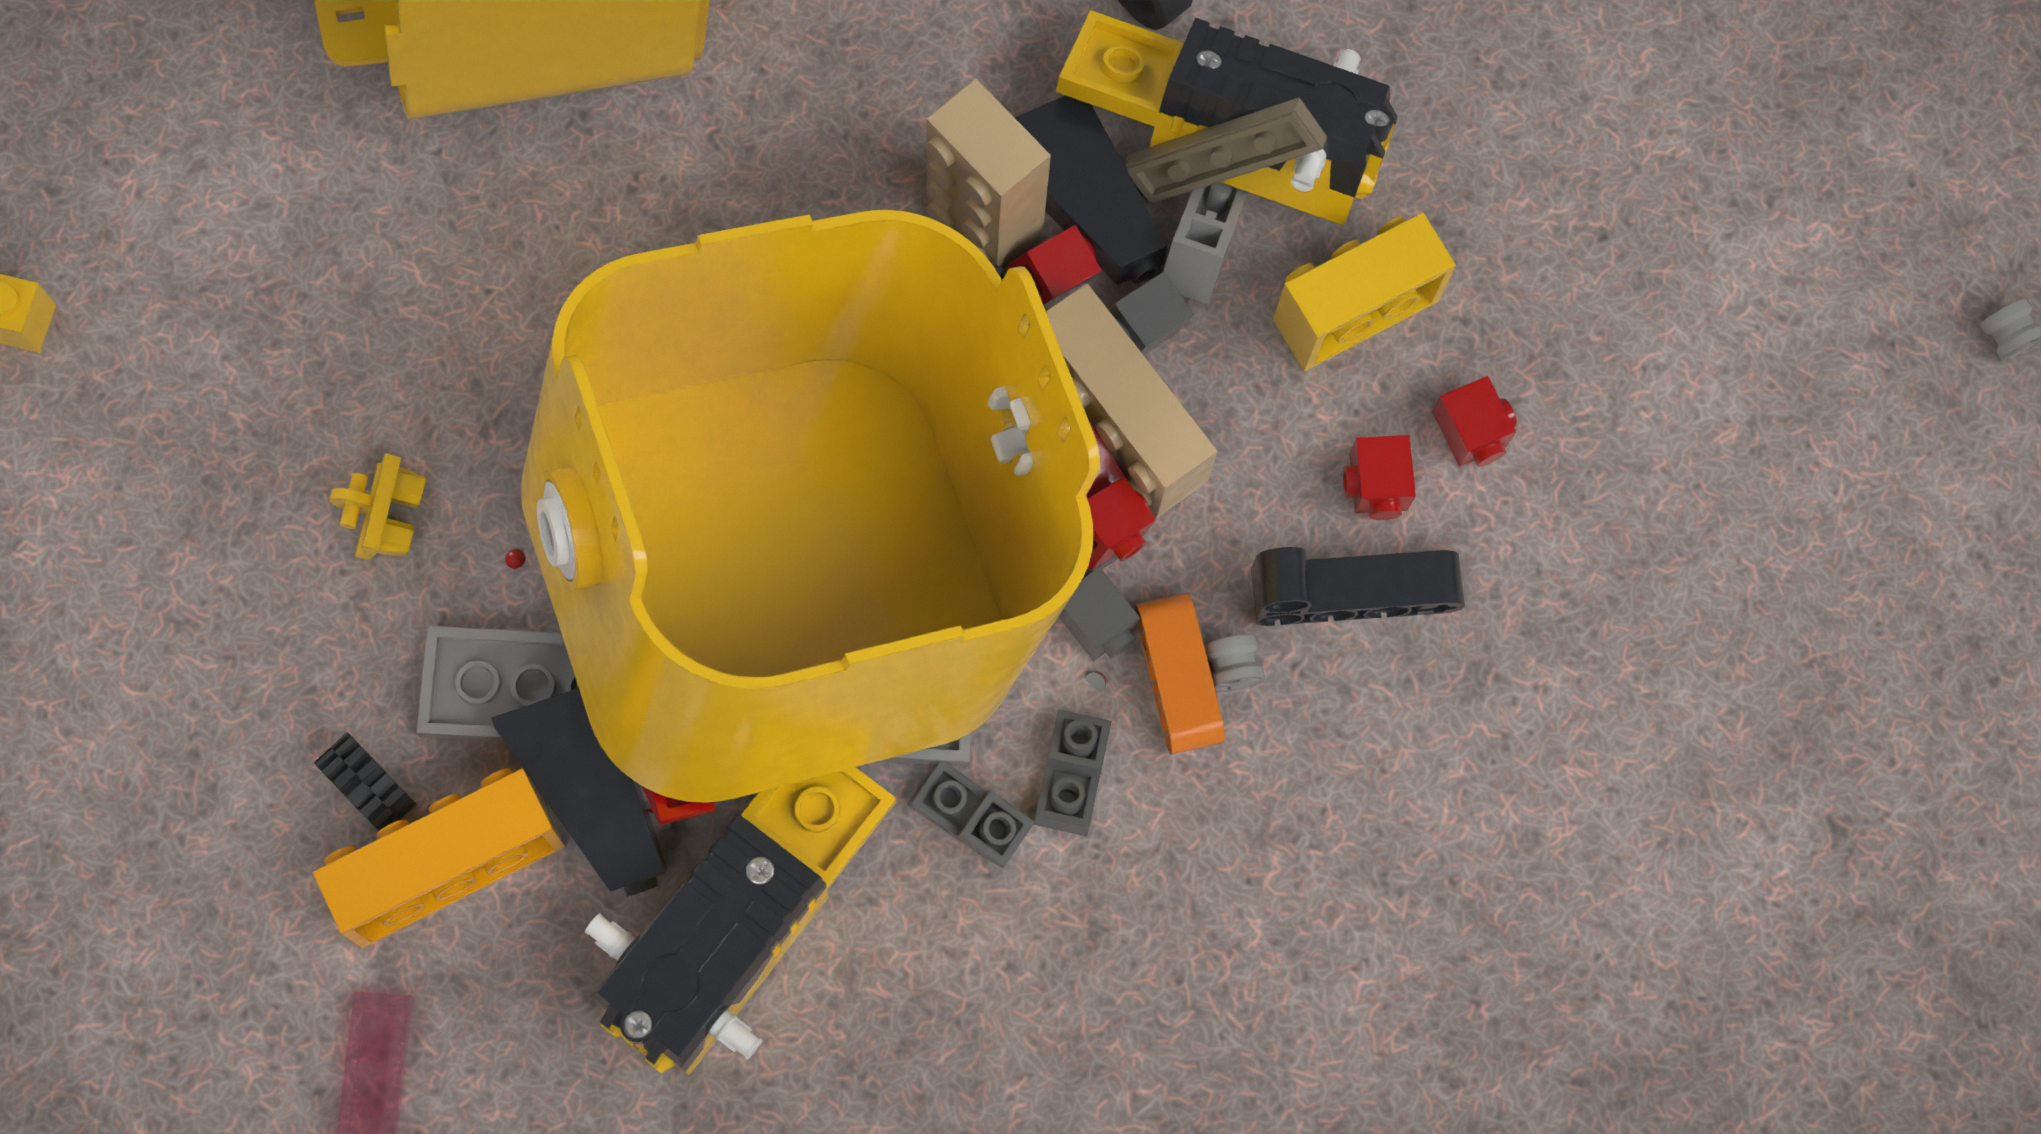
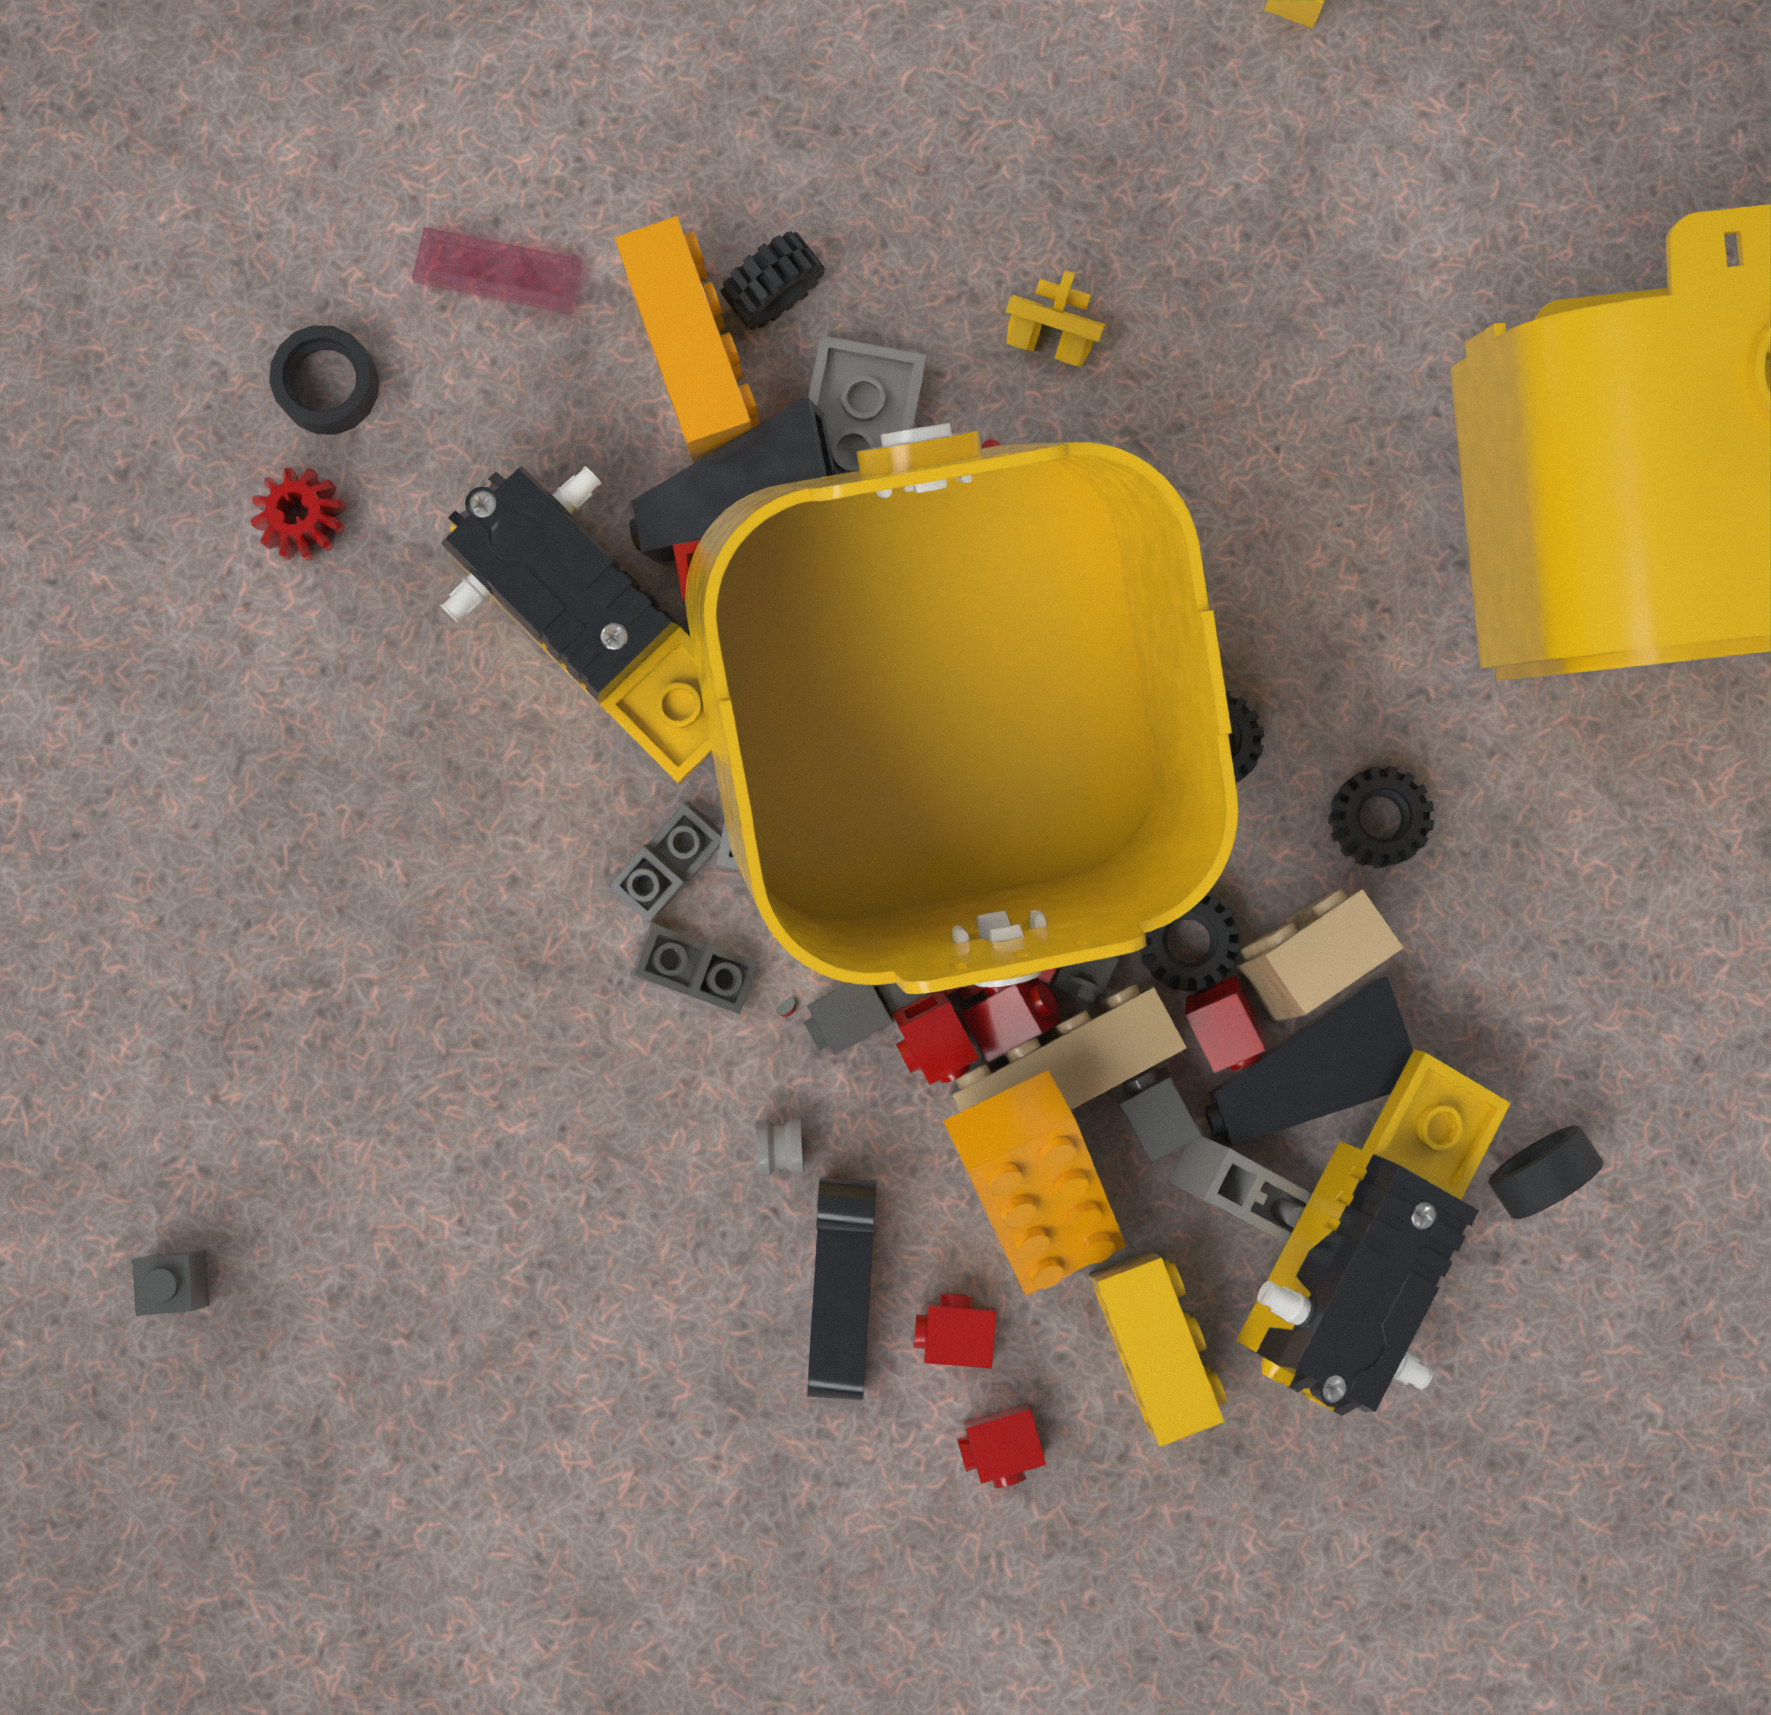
camera: 105 degrees right, 10 degrees up
dark tan tile [1124,97,1327,204] -> none
orange beam [1134,592,1225,755] -> none
none -> light orange brick [943,1070,1126,1296]
none -> black tyre [1328,766,1434,868]

